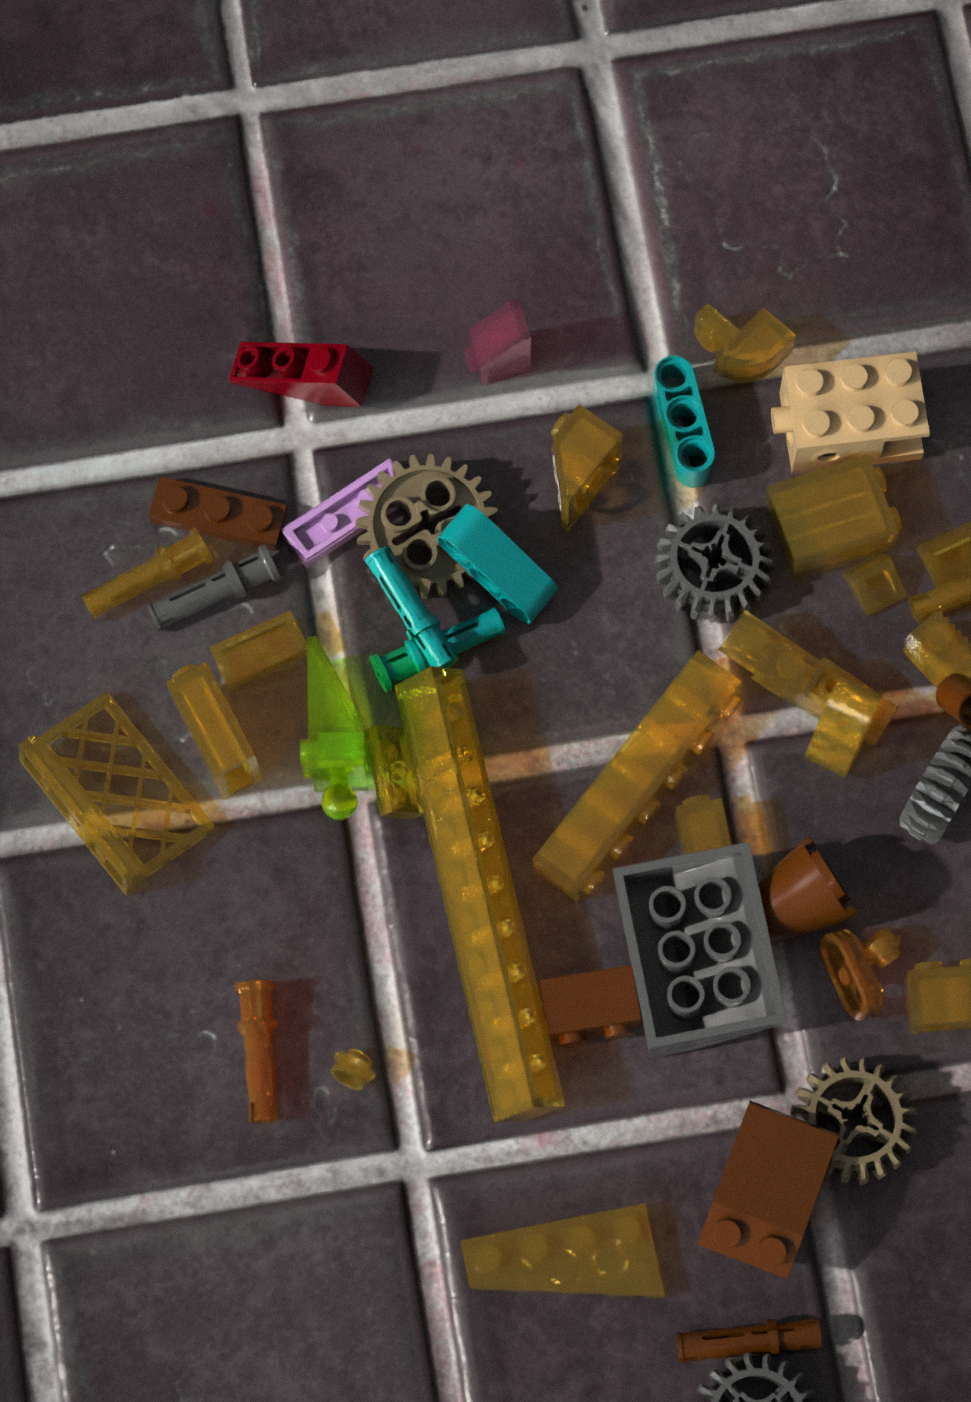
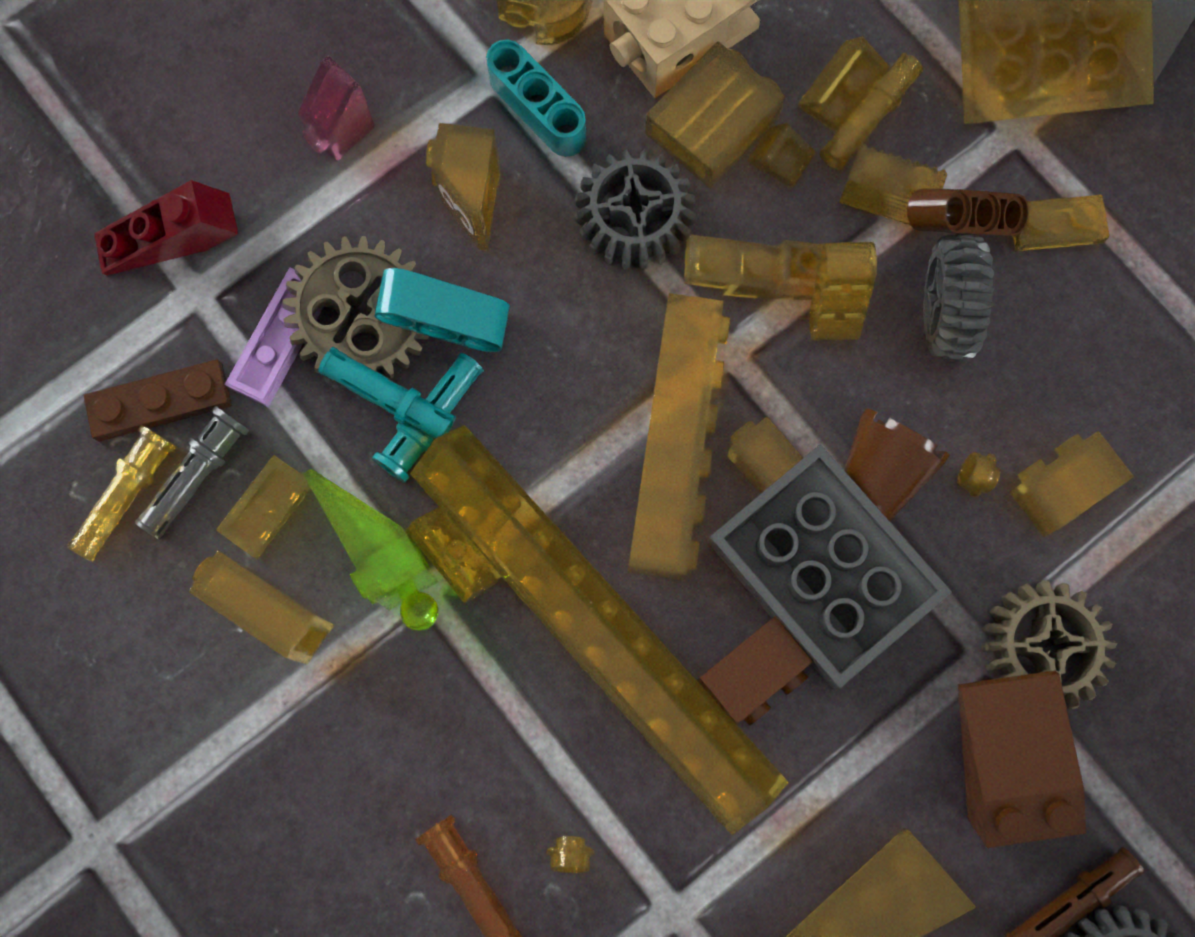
camera: 30 degrees left, 5 degrees up
clear yellow fence [19,691,215,897] -> none
clear orange plate [821,928,884,1020] -> none

